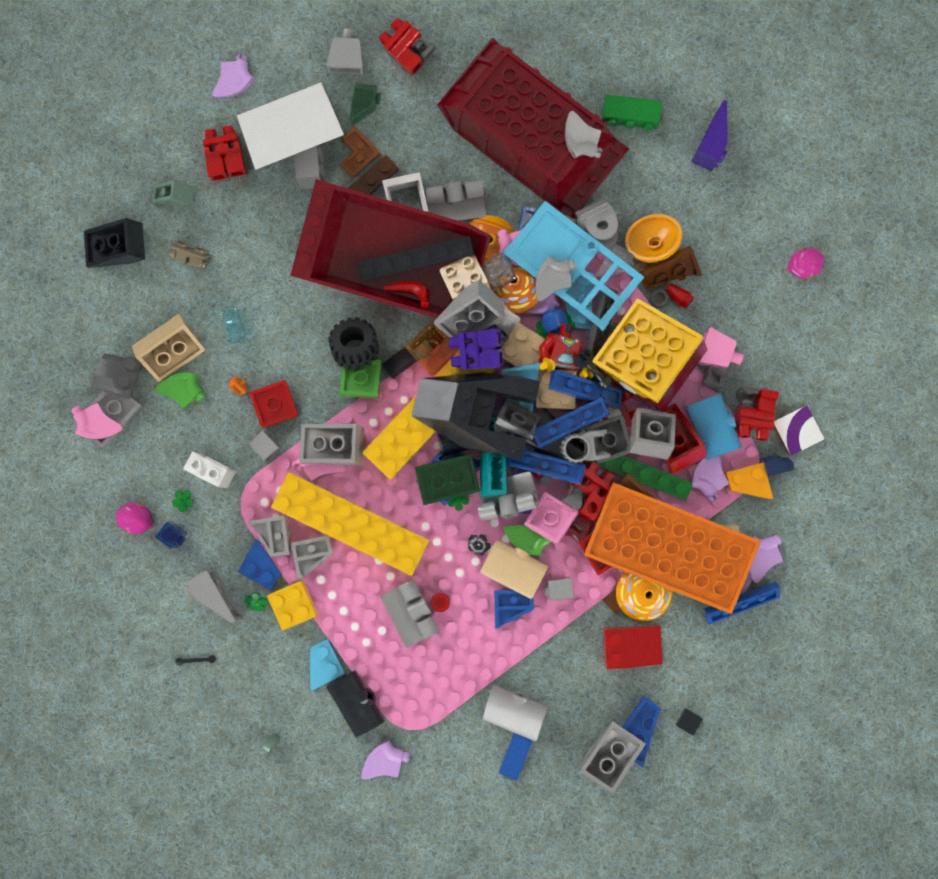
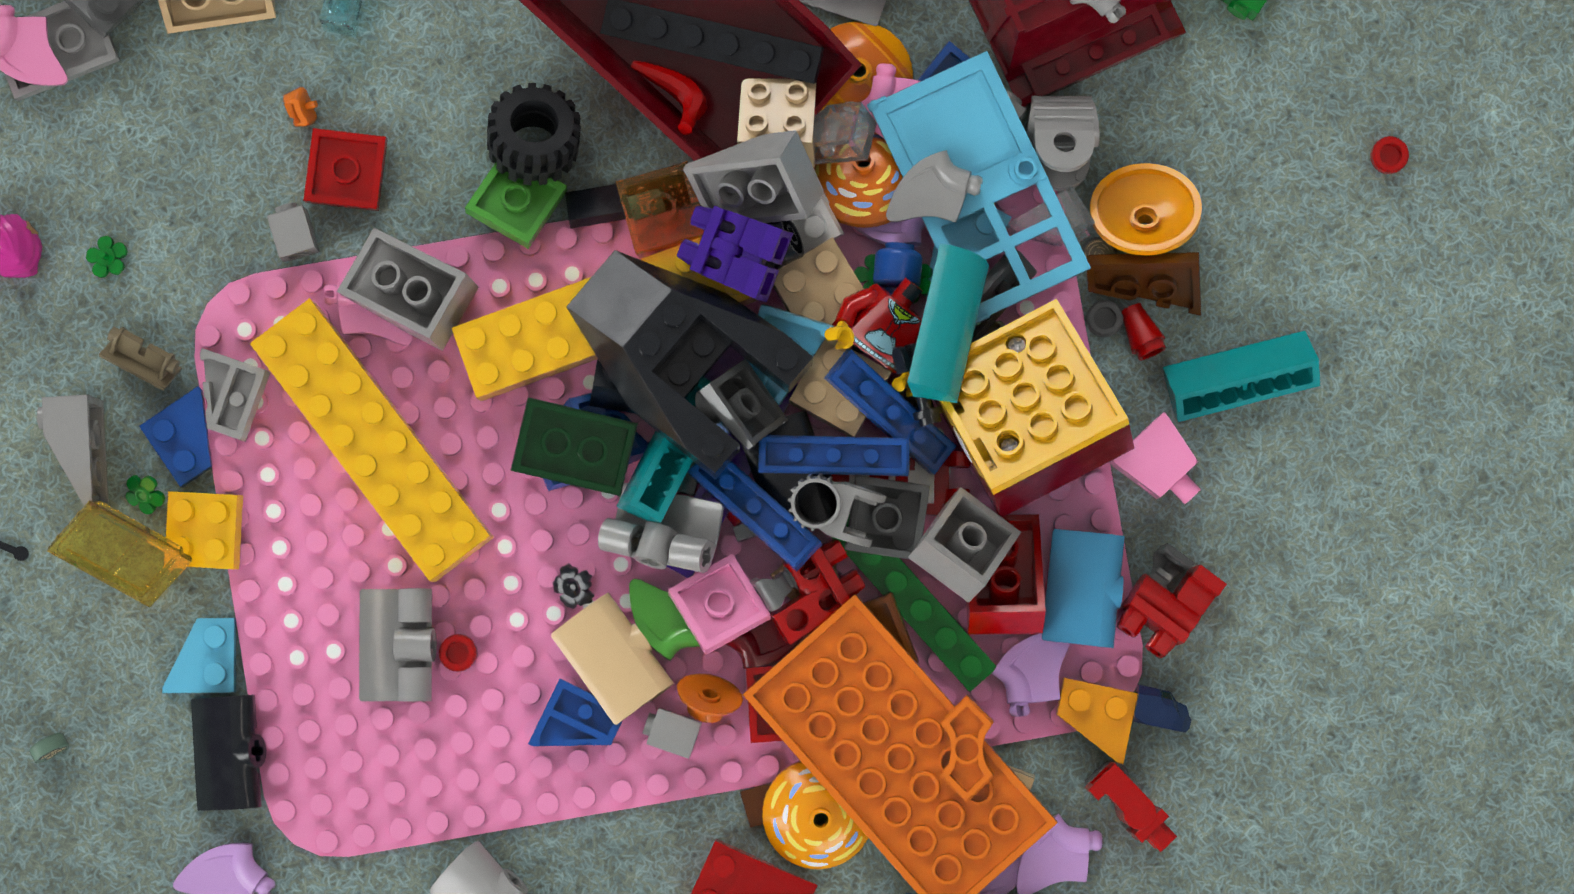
camera: 30 degrees right, 0 degrees up
bright green arm [155,372,206,409] -> none
clear blue brick [155,521,187,549] -> none
white window [183,451,236,488] -> none
light grey wing [291,535,333,580] -> none
green plant [448,495,469,511] -> none
dark purple slope [691,100,728,171] -> none
dark grey plate [702,365,724,392] -> none
tile [774,405,824,456] -> none
dark pink hair [787,247,825,279] -> none
none -> clear yellow piece [47,500,192,607]
none -> dark tan hinge [99,327,182,391]
none -> orange piece [677,673,743,723]
none -> teal brick [907,244,989,403]
none -> orange tile [940,695,994,803]
none -> red hips [1084,761,1177,852]
none -> teal brick [1163,331,1320,422]
none -> red tile [1370,136,1409,174]

